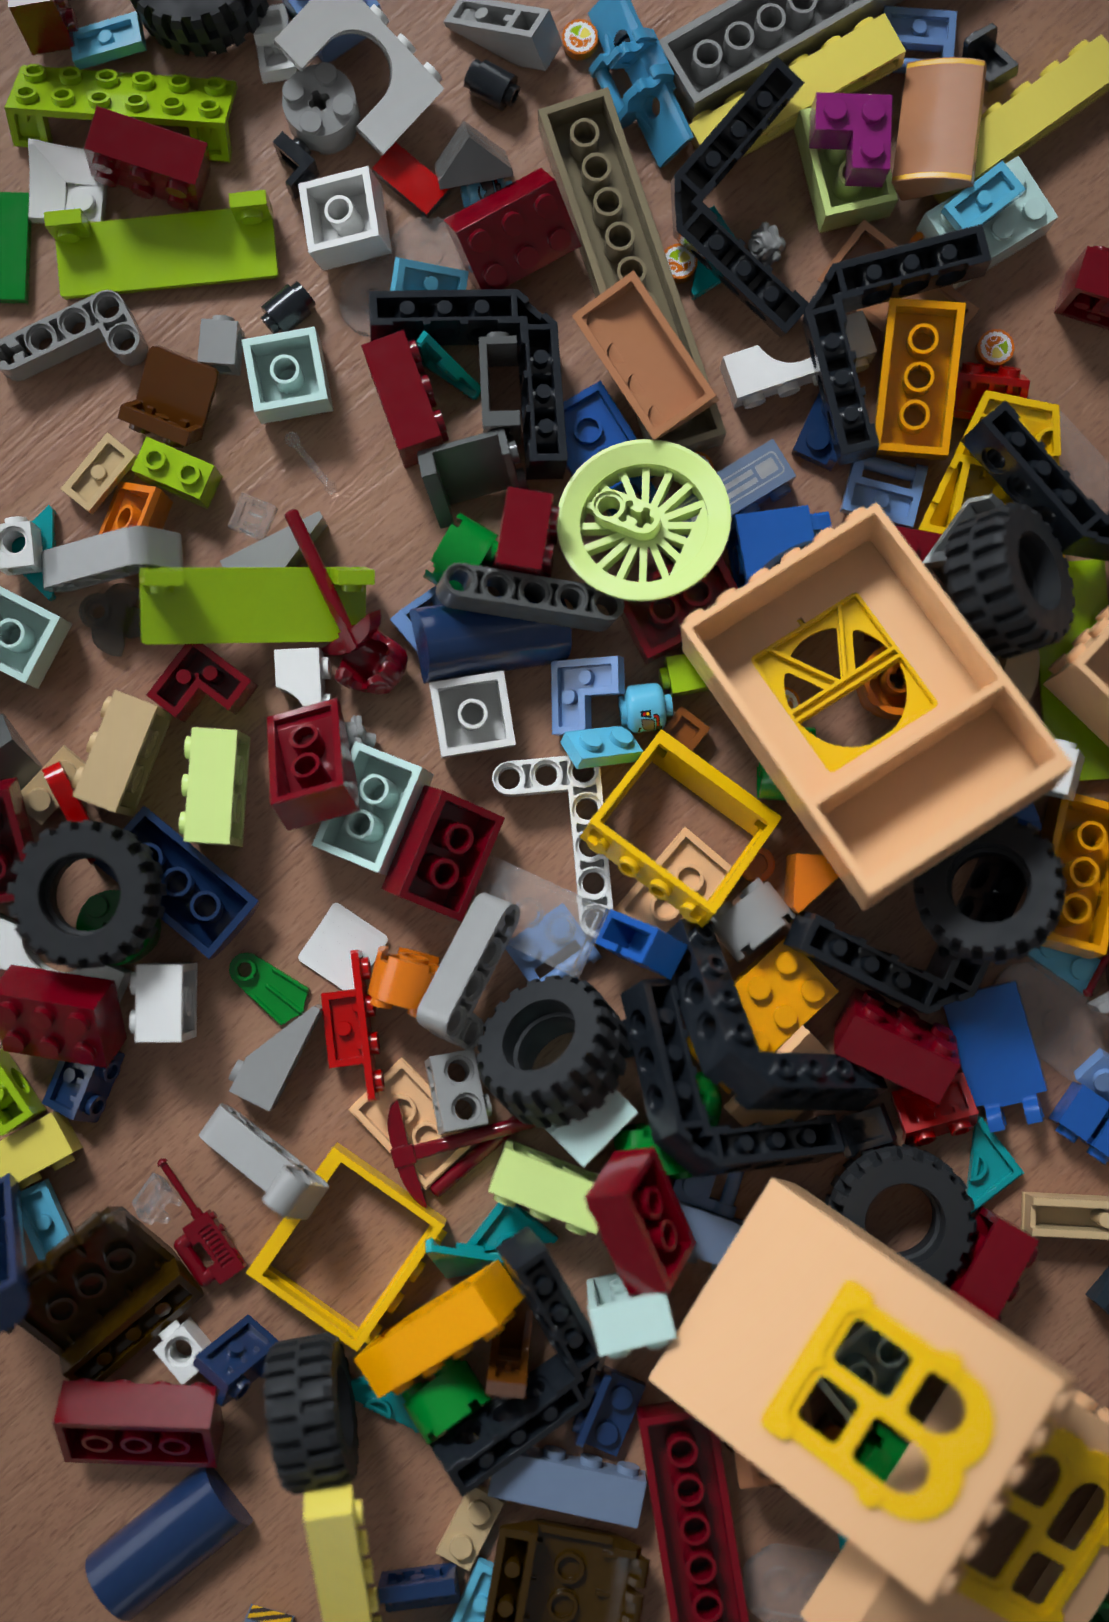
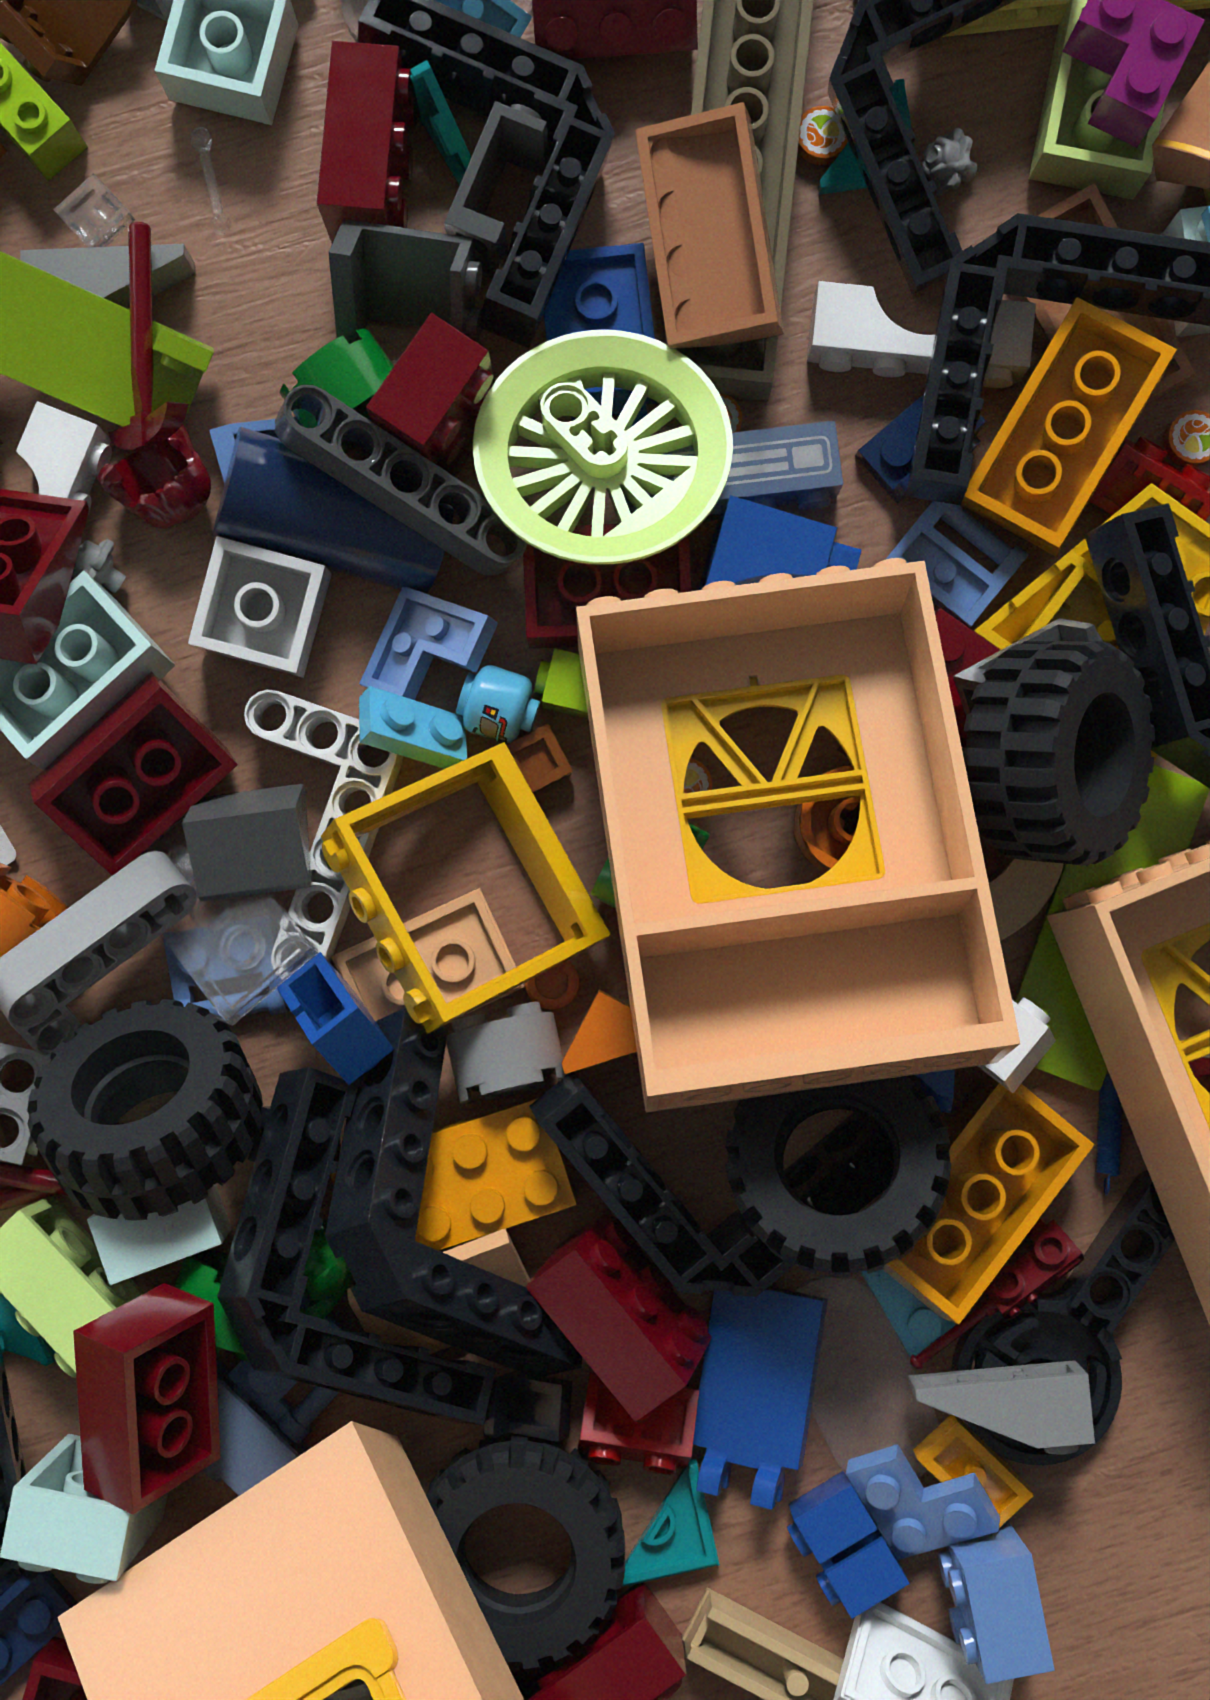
camera: 25 degrees right, 0 degrees up
none -> dark grey slope [182,784,312,902]

